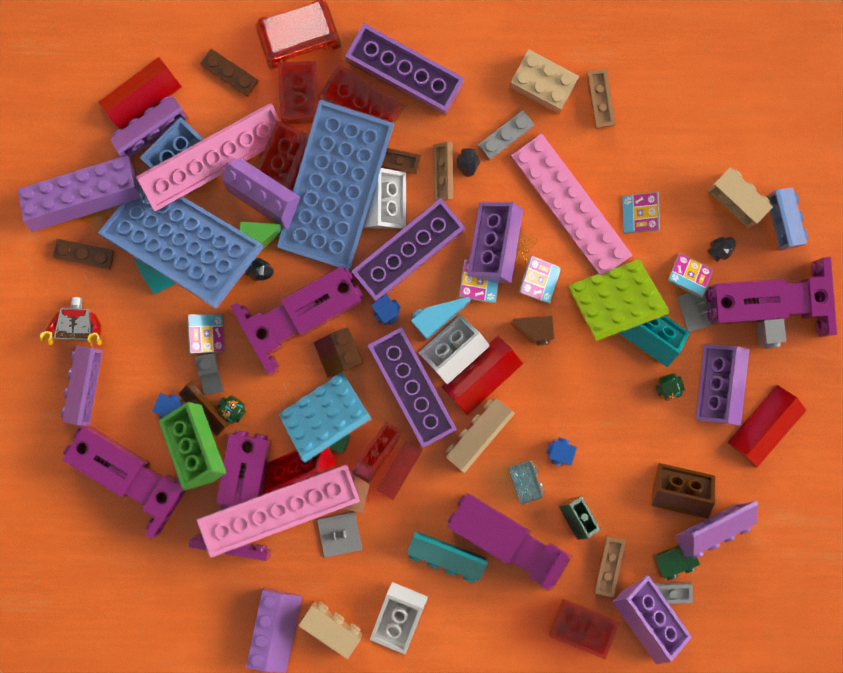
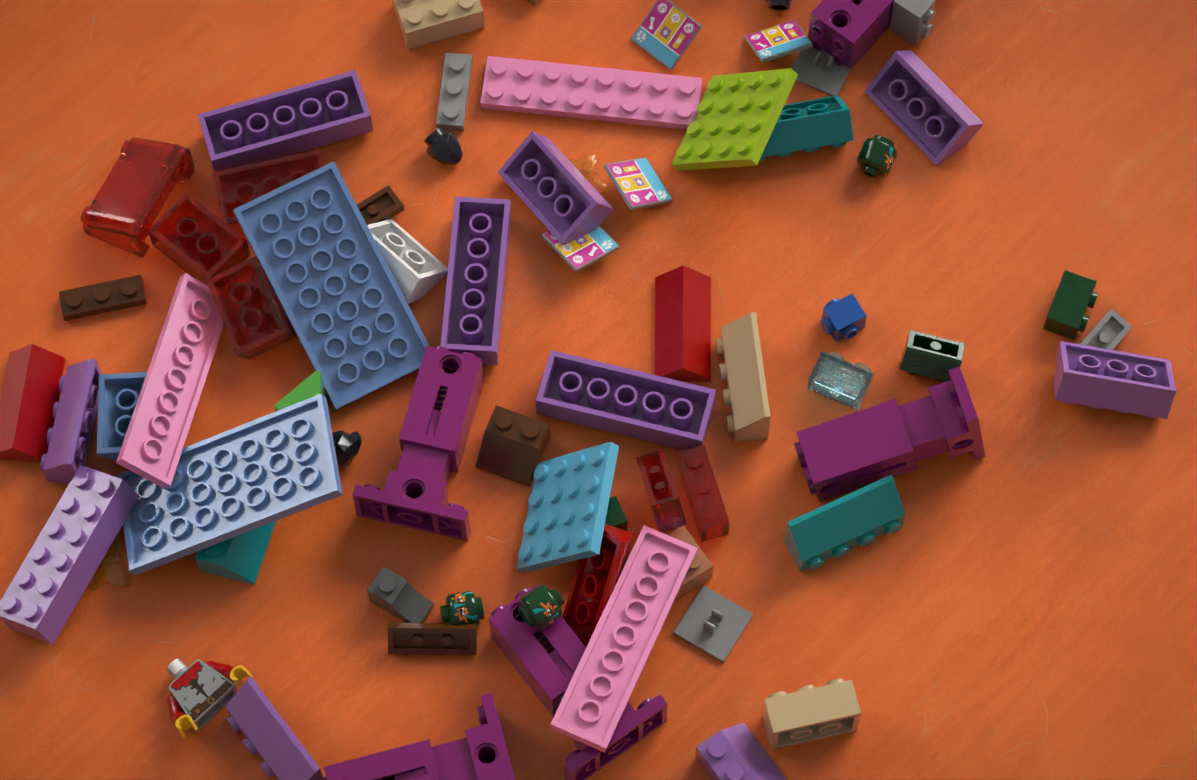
camera: 45 degrees left, 20 degrees down
reddish brown plate [53,239,114,270] -> none
blue brick [152,393,183,419] -> none
bright green slope [159,402,227,490] -> none
piece [187,314,225,353] -> none
medium lavender slope [222,158,300,230] -> none
white slope [370,582,428,654] -> none
blue brick [371,294,401,325] -> none
medium azure slope [411,297,471,340] -> none
white slope [418,315,490,384] -> none
medium nougat plate [434,142,453,201] -> none
reddish brown slope [511,316,554,346] -> none
clear red brick [549,598,620,660] -> none
medium nougat plate [594,536,626,598] -> none
reddish brown slope [651,463,715,519] -> none
medium lavender slope [675,501,758,559] -> none
red slope [727,385,806,468] -> none
none -> dark green head [518,585,564,630]

